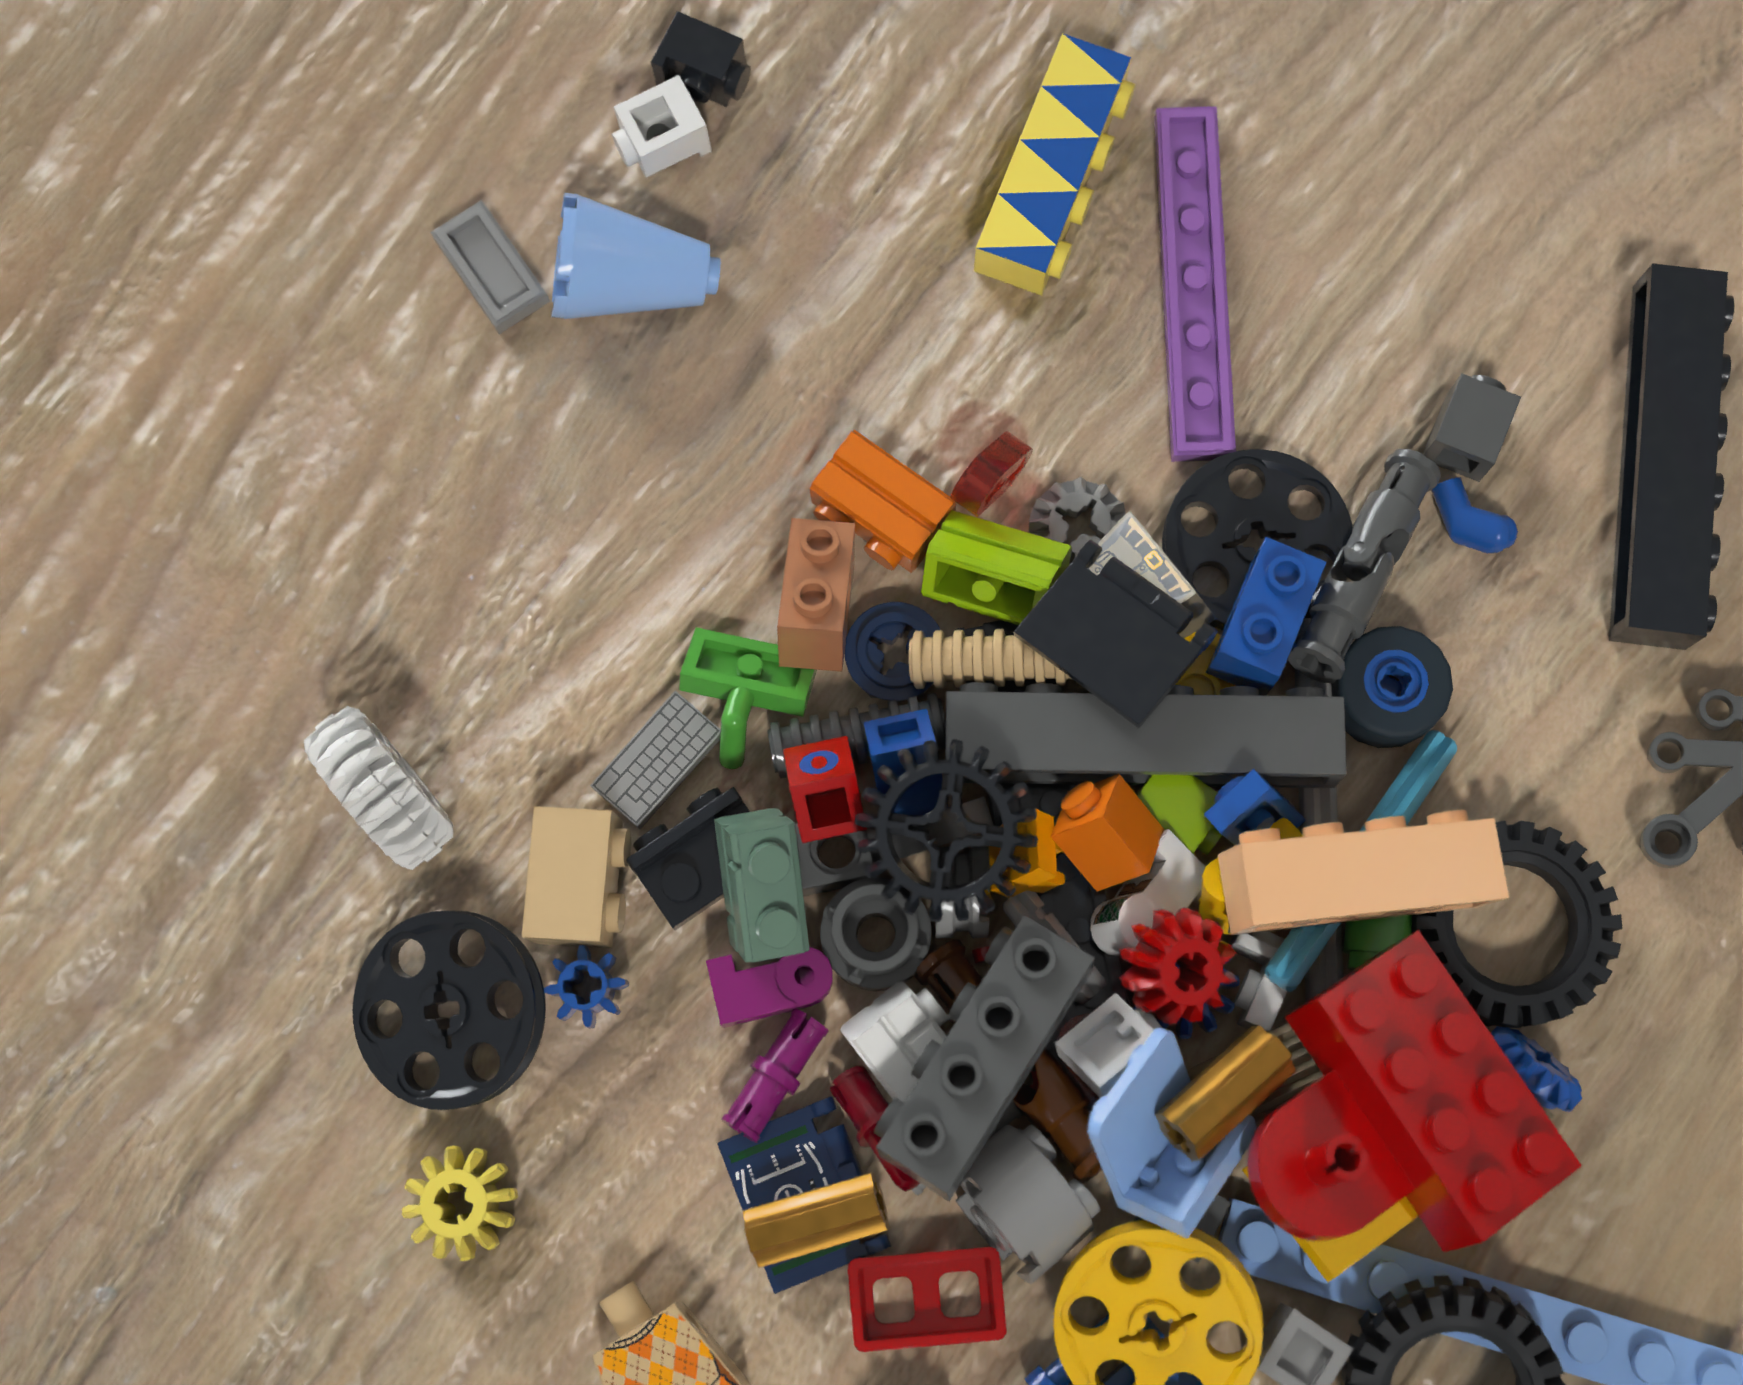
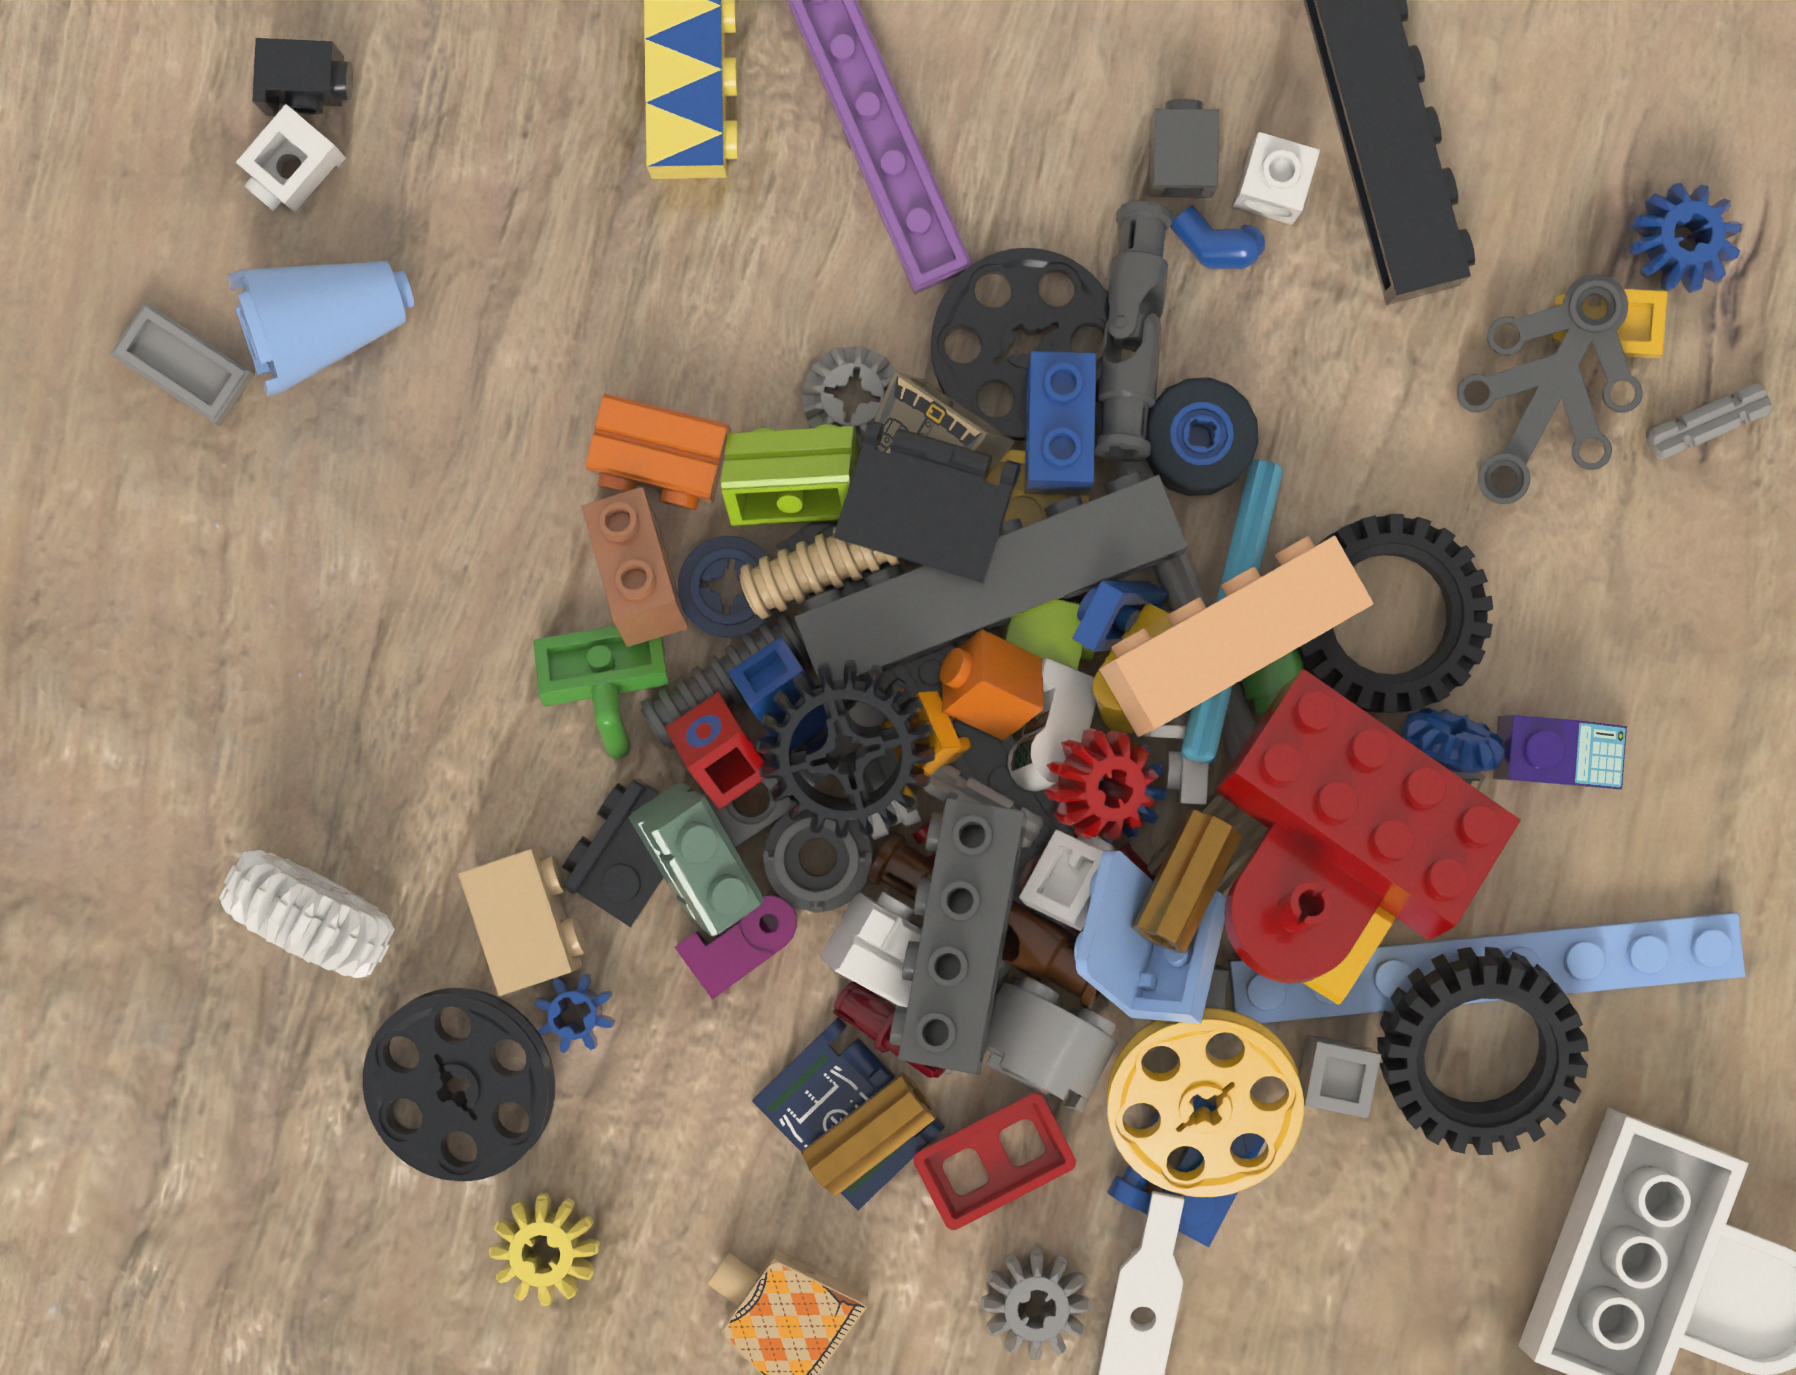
camera: 25 degrees left, 10 degrees up
light grey tile [590,691,721,830] -> none
magenta pin [721,1009,829,1143] -> none
clear red beam [950,431,1033,517] -> none
none -> white brick [1232,132,1320,225]
none -> dark purple slope [1493,715,1627,790]

